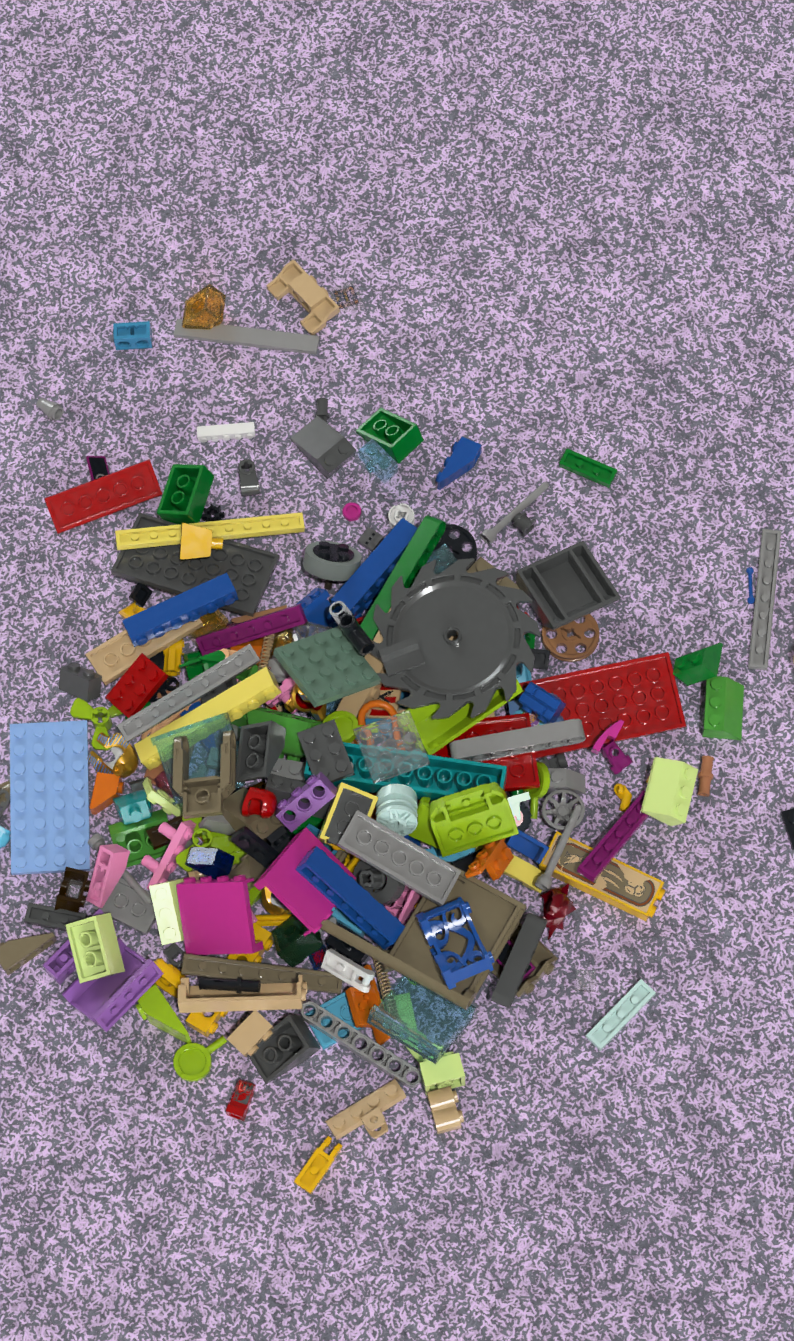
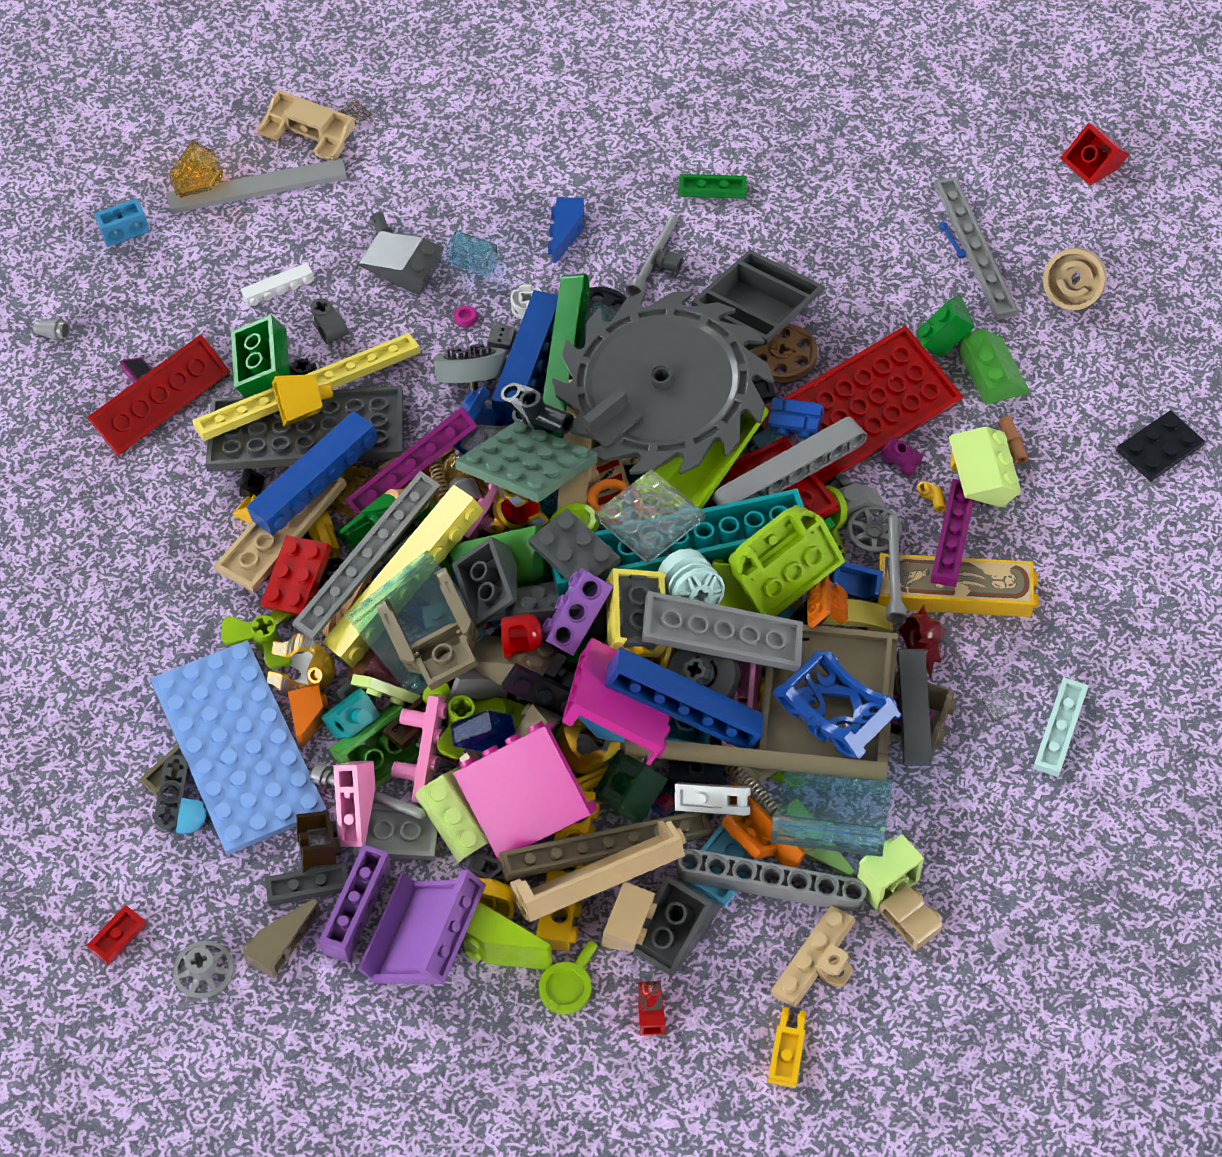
camera: 25 degrees left, 10 degrees down
dark grey brick [59,663,102,702] -> none
yellowish green slope [66,913,125,983] -> none
black pin [199,977,261,993] -> none
green slope [356,408,424,464] -> none
dark pink slope [591,720,624,755] -> none

